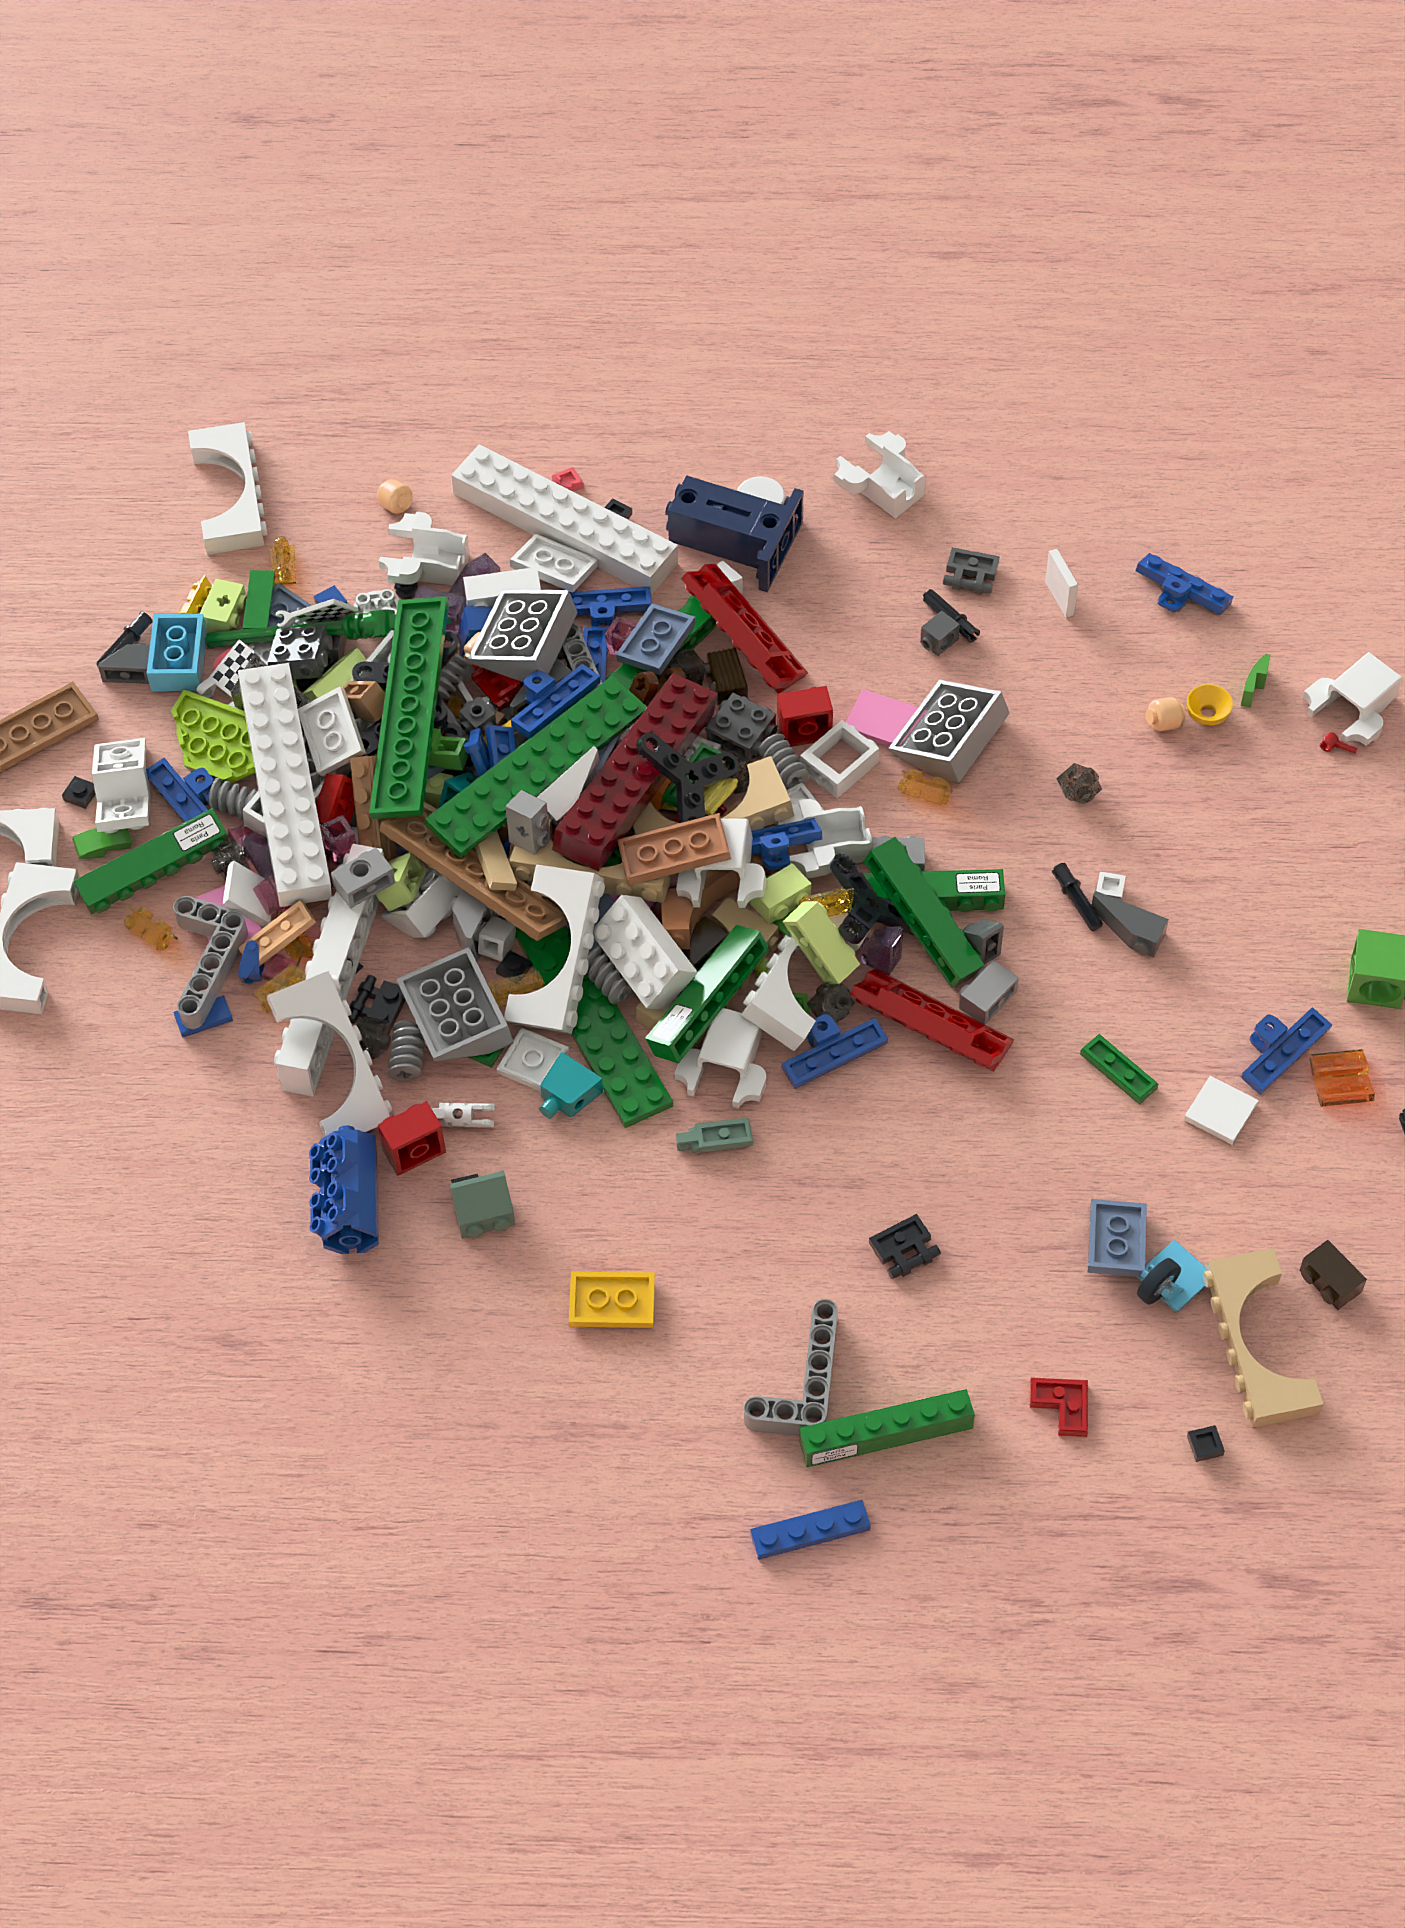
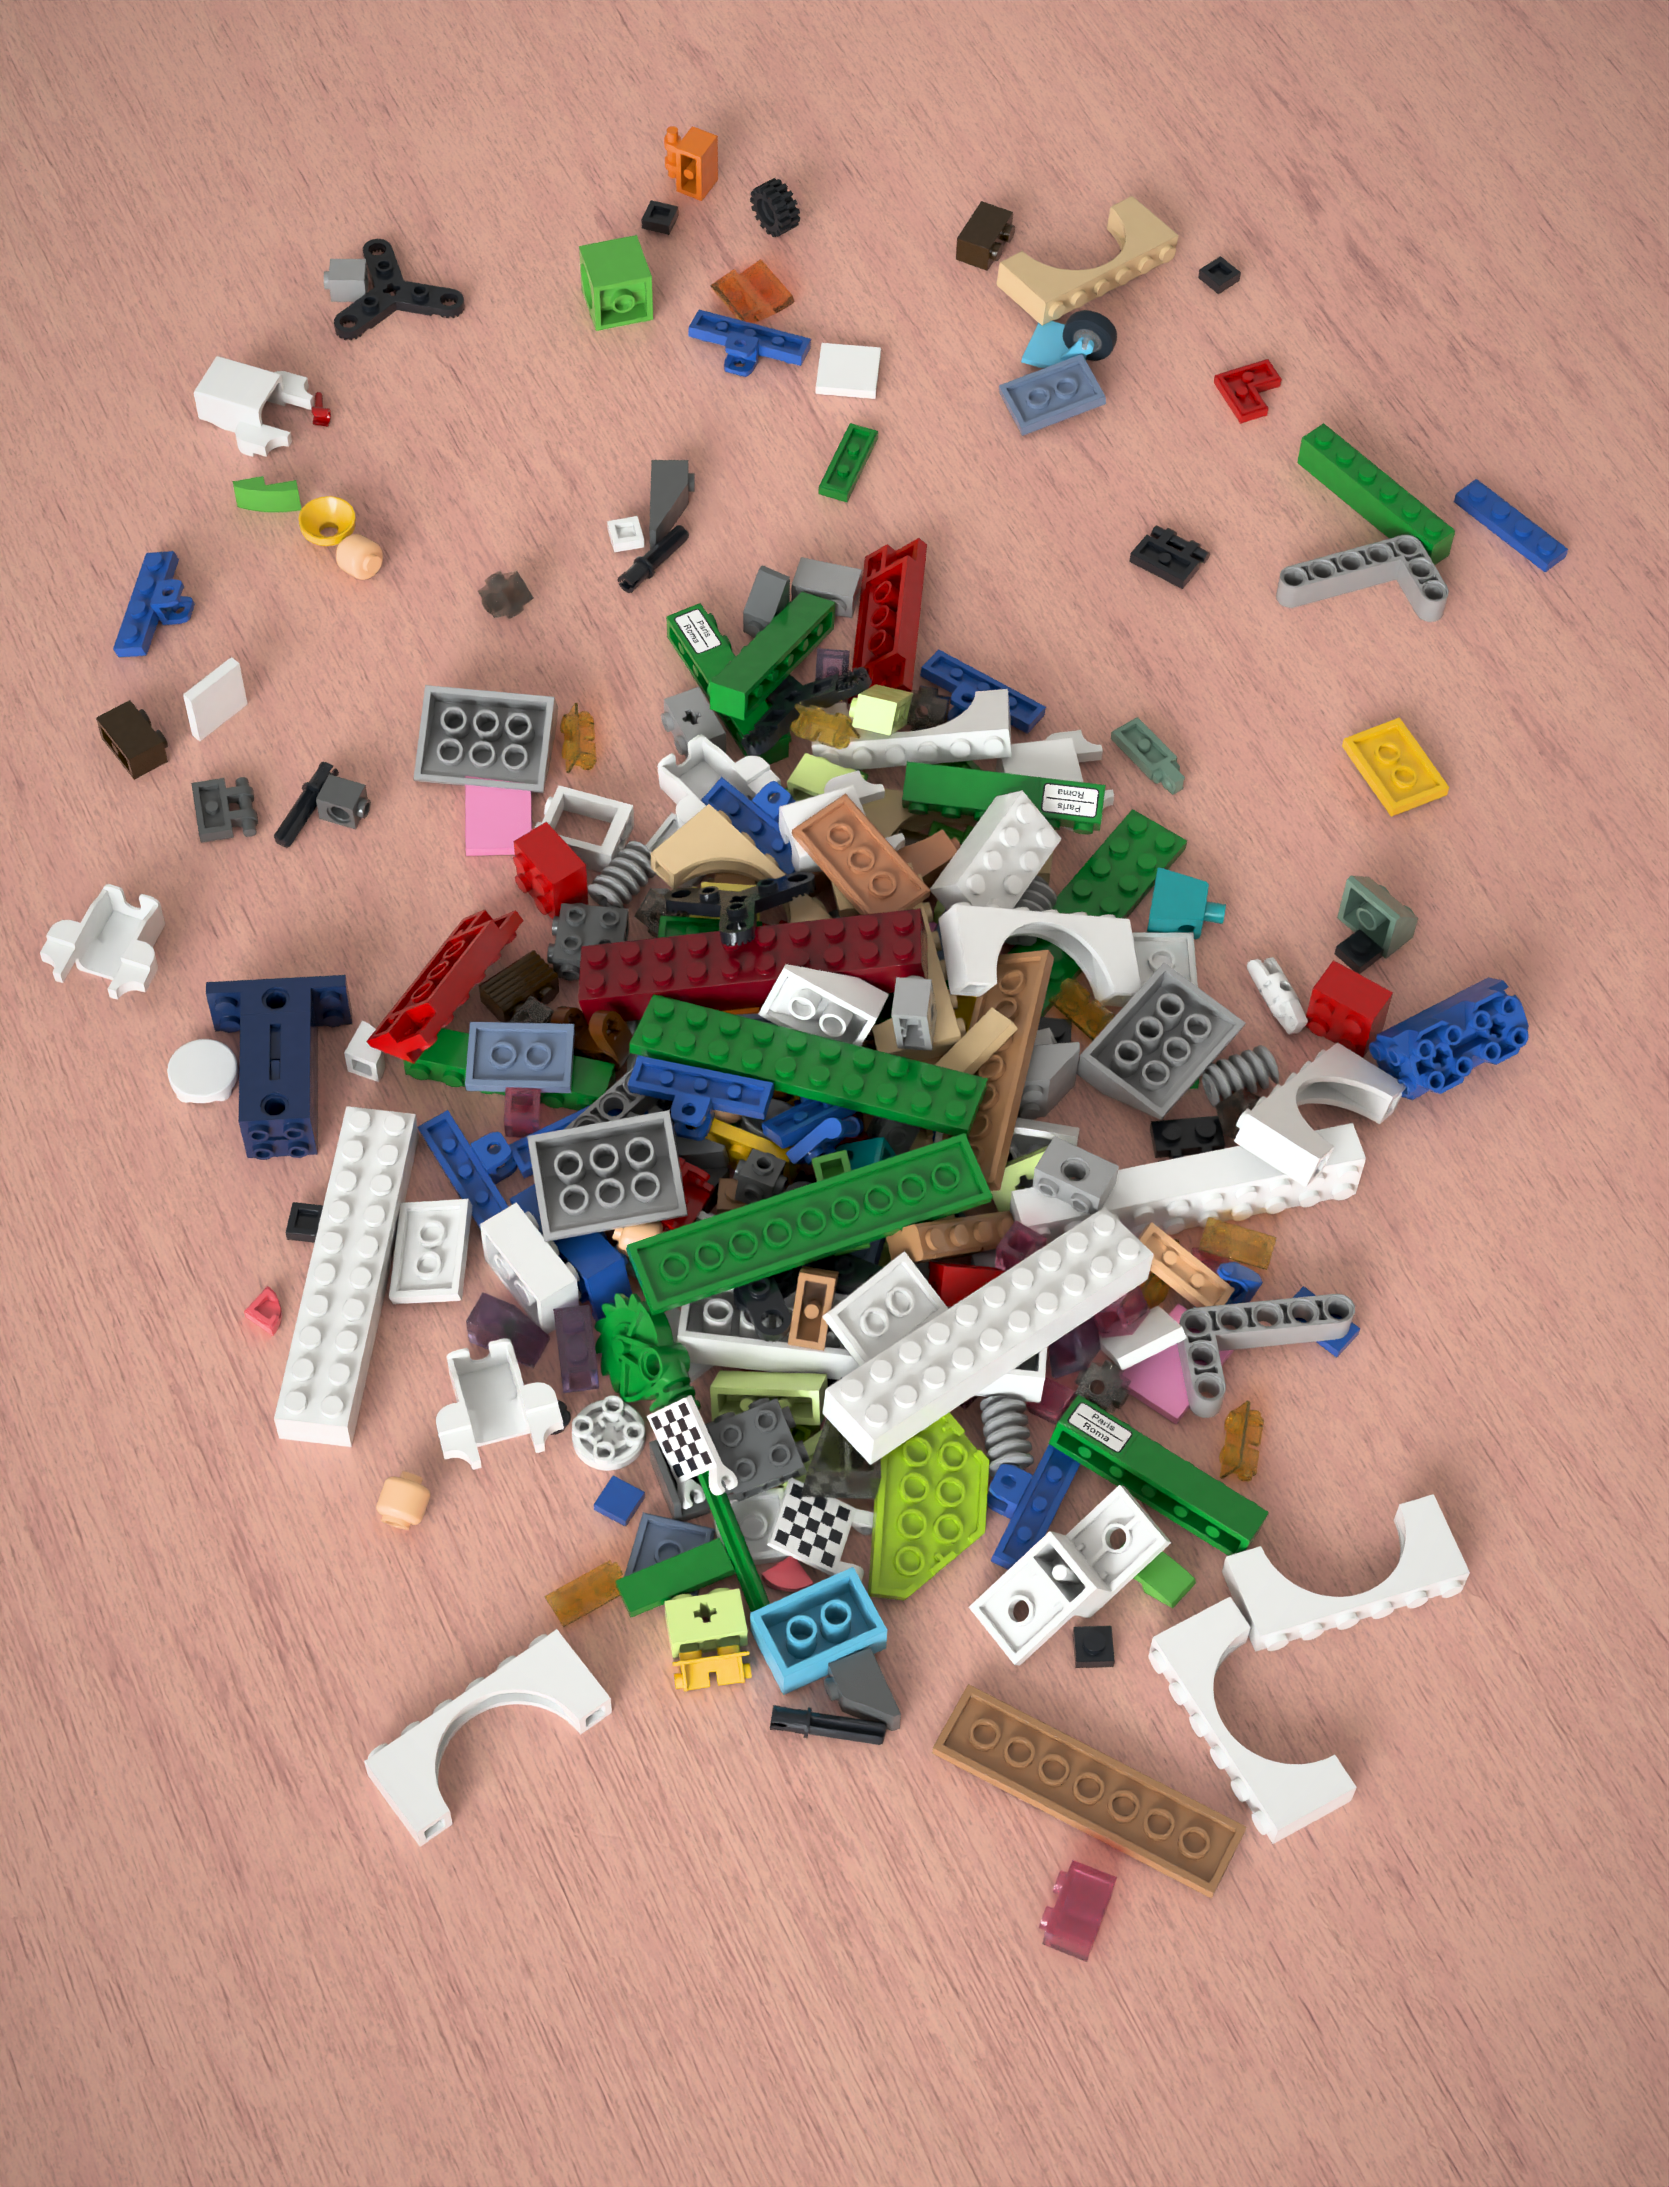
camera: 120 degrees left, 0 degrees up
none -> dark brown brick [96,700,168,780]

